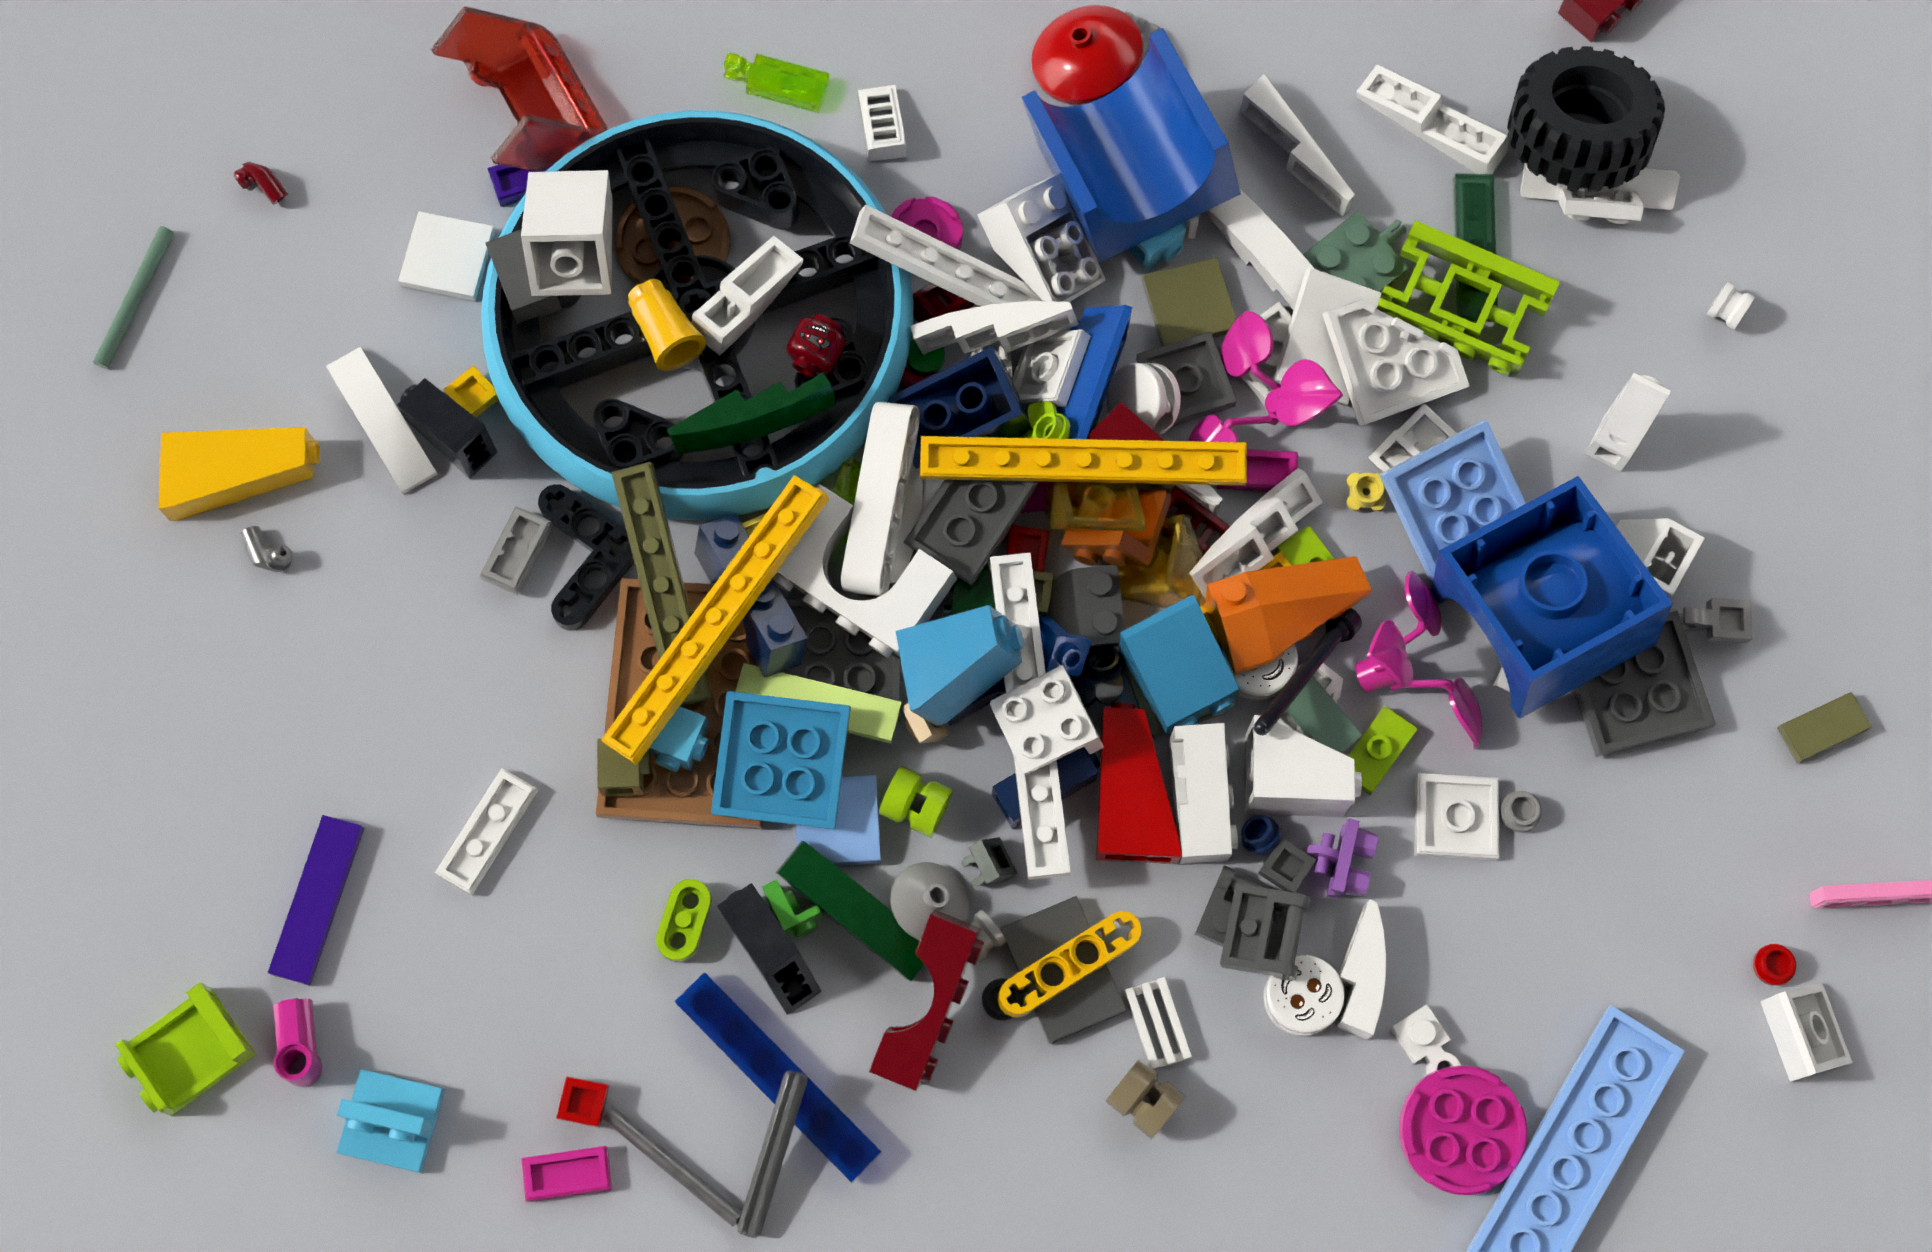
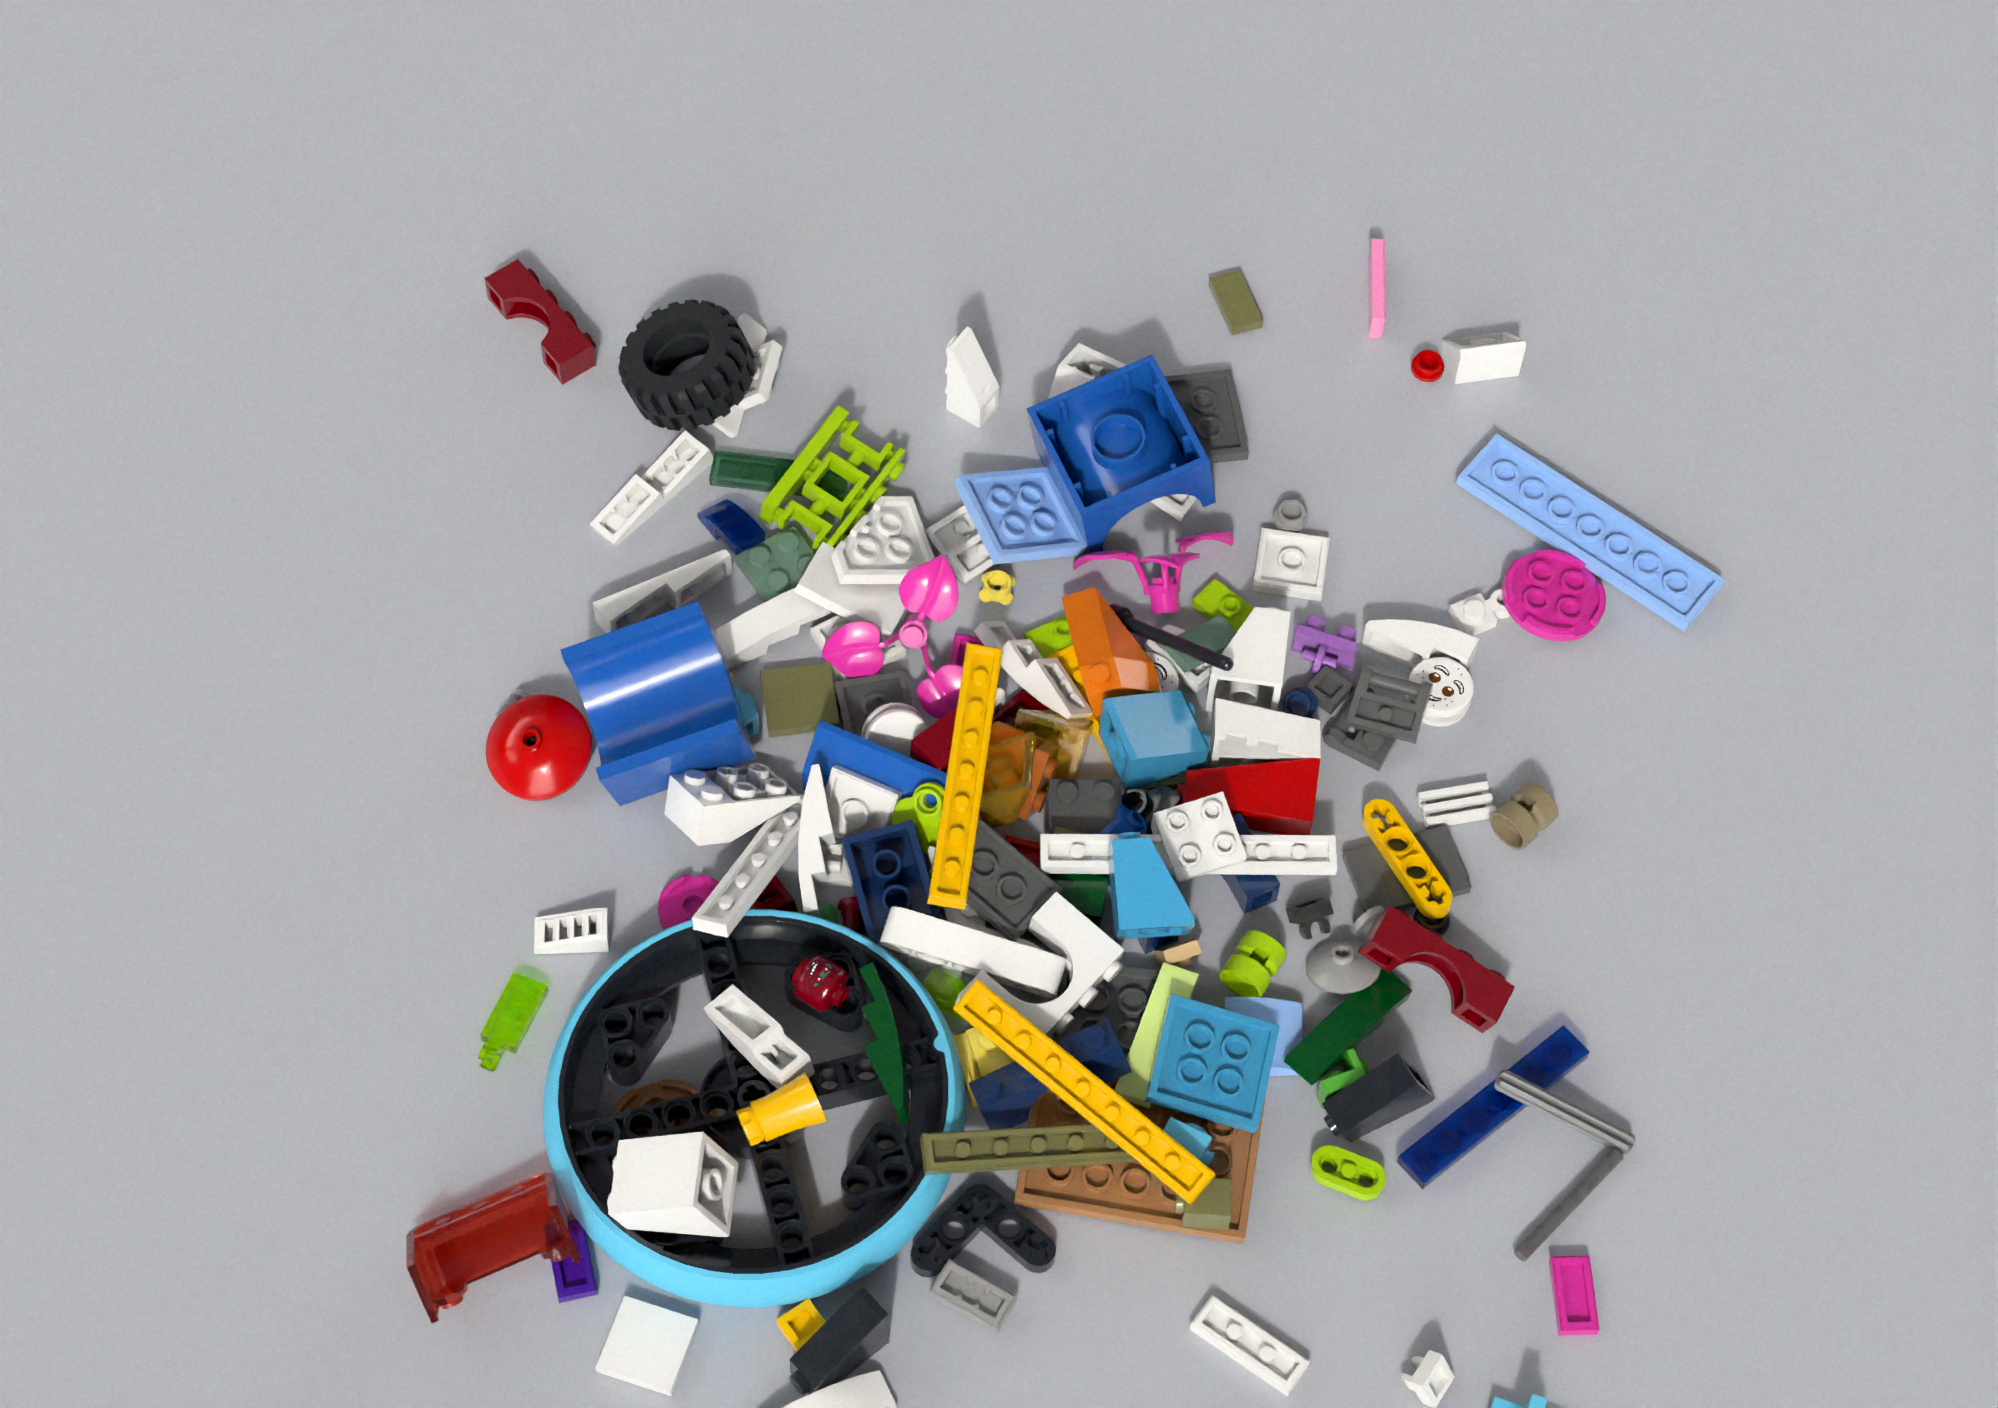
camera: 85 degrees left, 15 degrees down
dark grey brick [485,229,562,324] -> none
red plate [556,1076,610,1128] -> none
light grey plate [1678,598,1752,643] -> none
white wheel [1706,281,1755,330] -> none
none -> clear blue slope [697,499,765,555]
none -> white tile [1401,1350,1455,1408]

